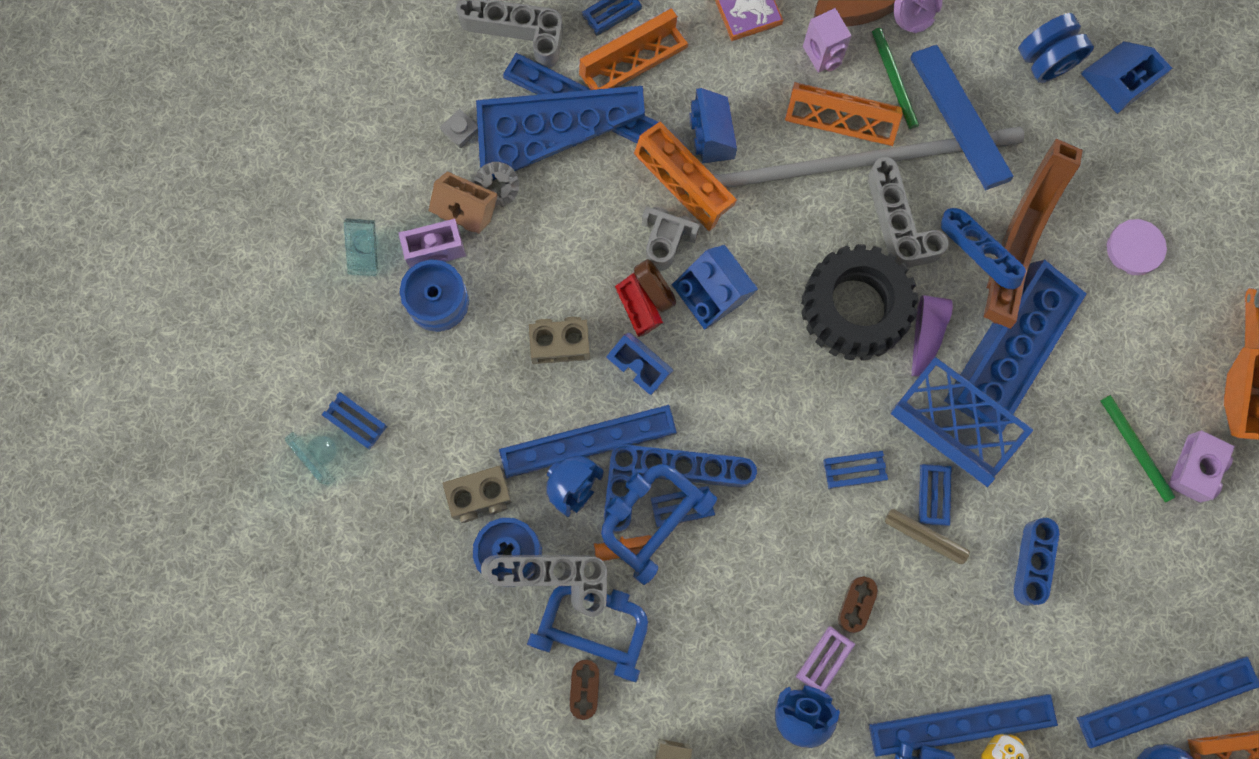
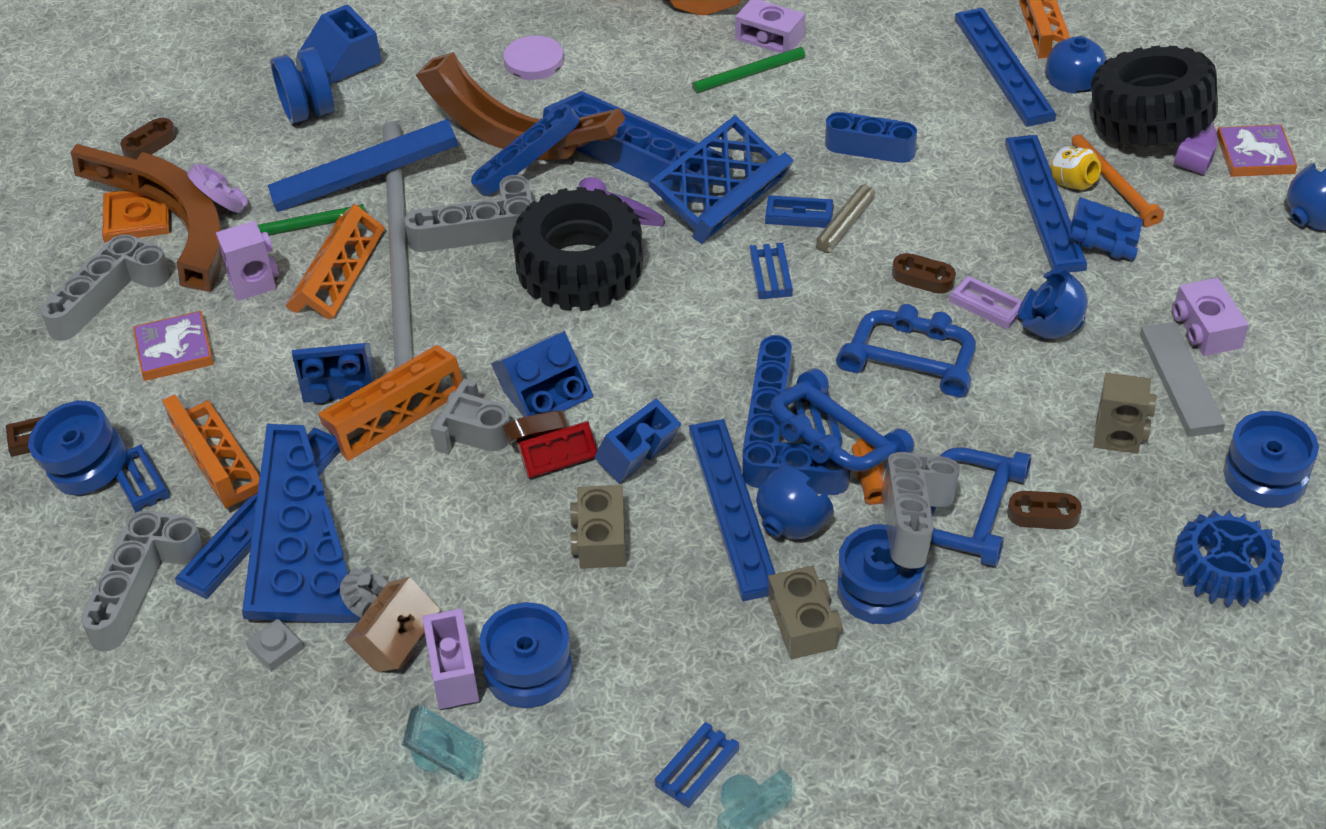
camera: 85 degrees left, 30 degrees down
none -> blue bar [836,304,976,398]

